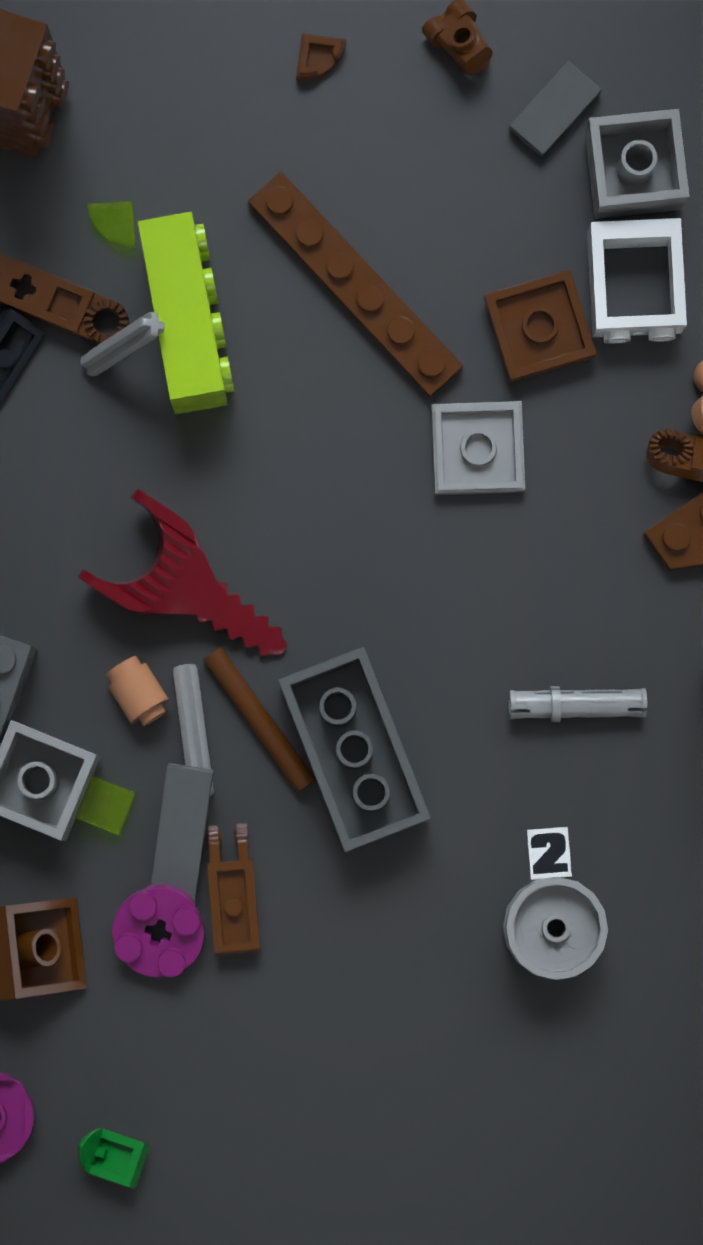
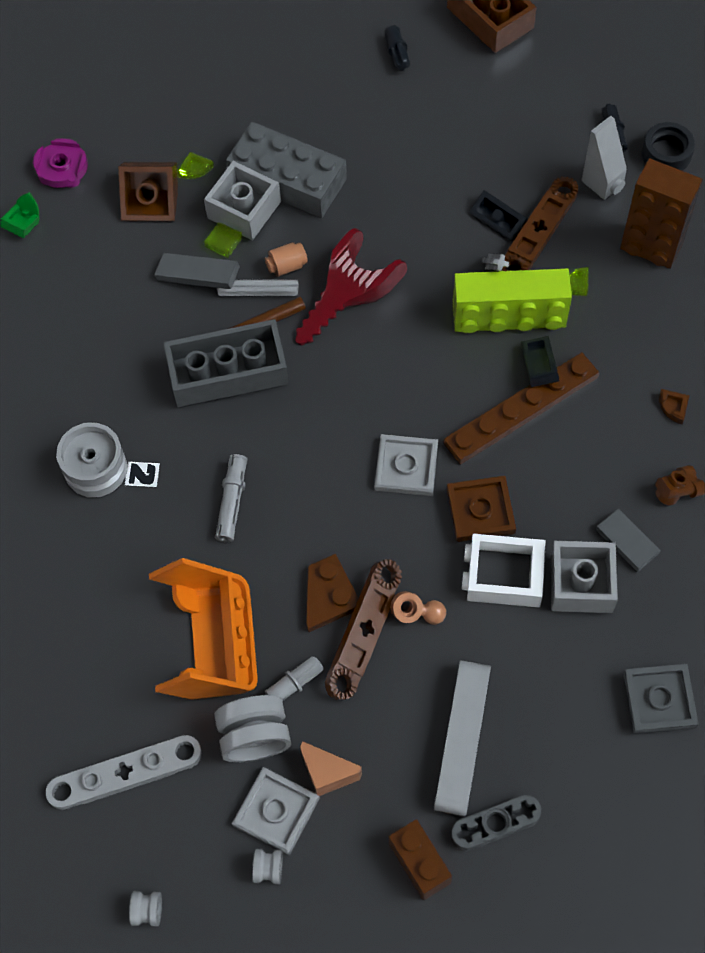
camera: 105 degrees right, 20 degrees down
magenta plate [112,884,205,978] -> none
reddish brown hinge [207,823,261,955] -> none
none -> black tile [521,336,559,387]

